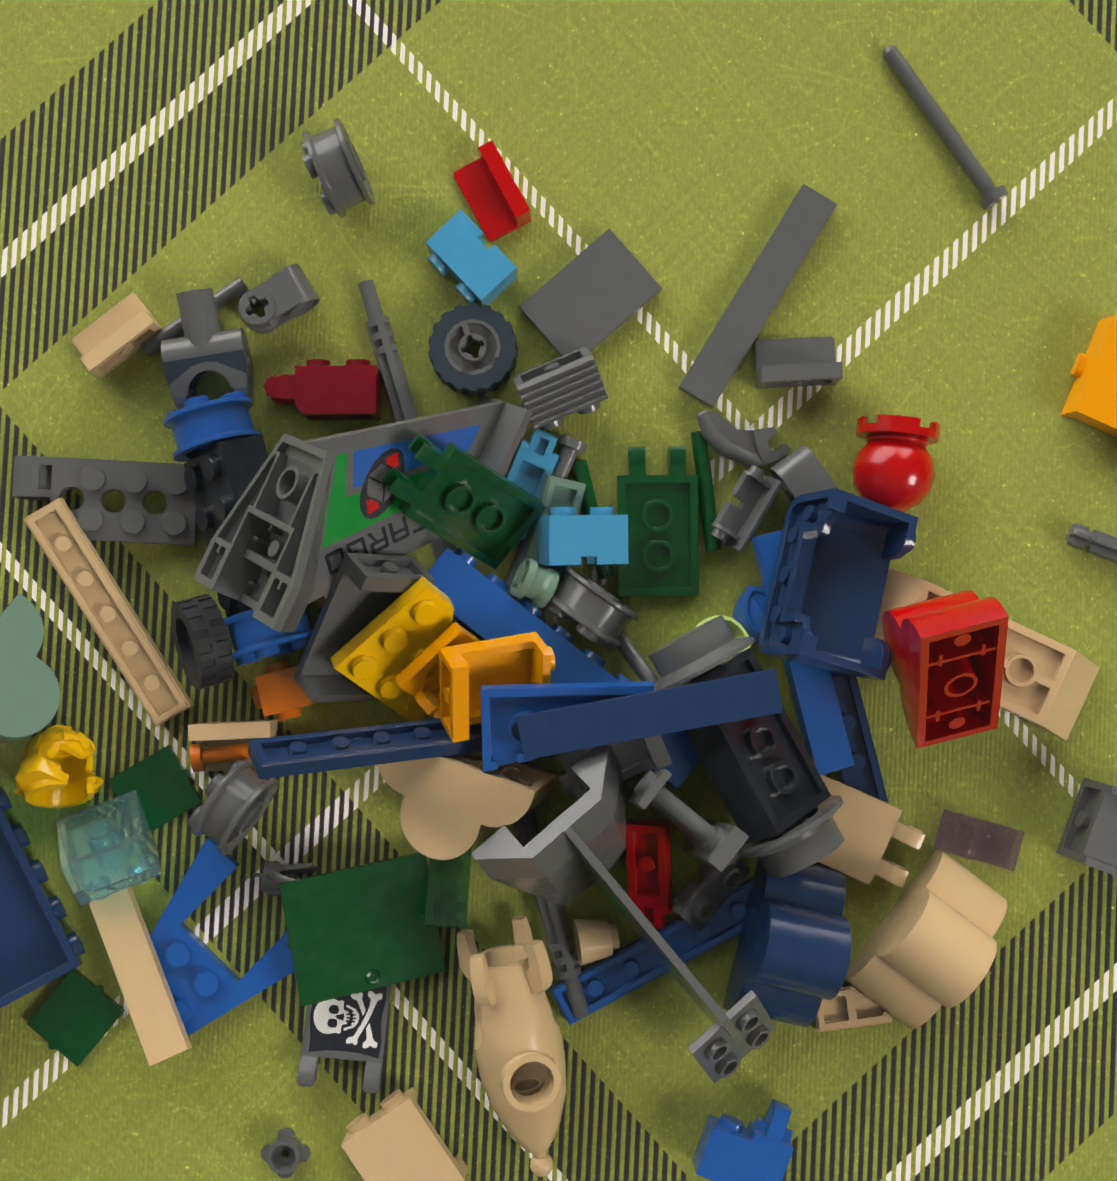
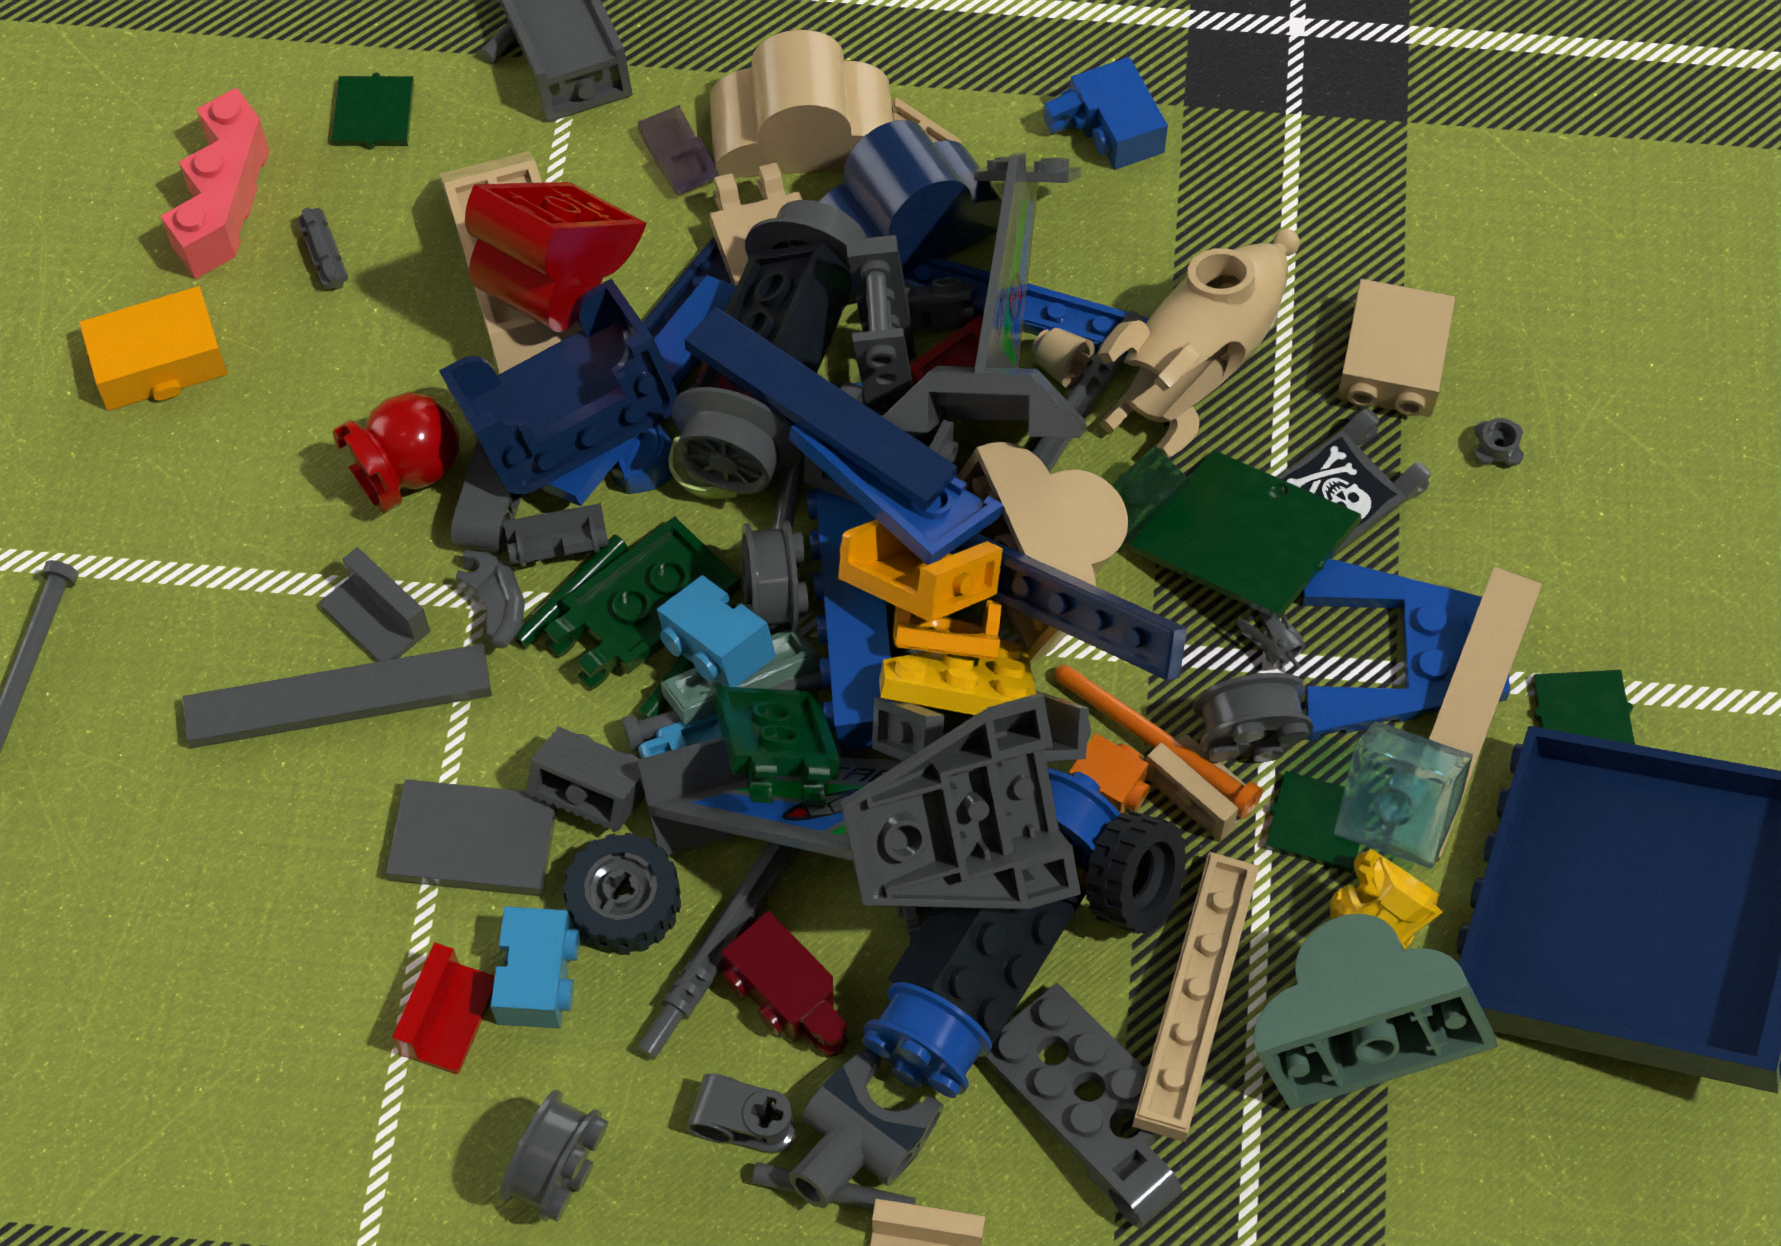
camera: 135 degrees left, 25 degrees down
sand green wheel [510,557,559,608] -> none

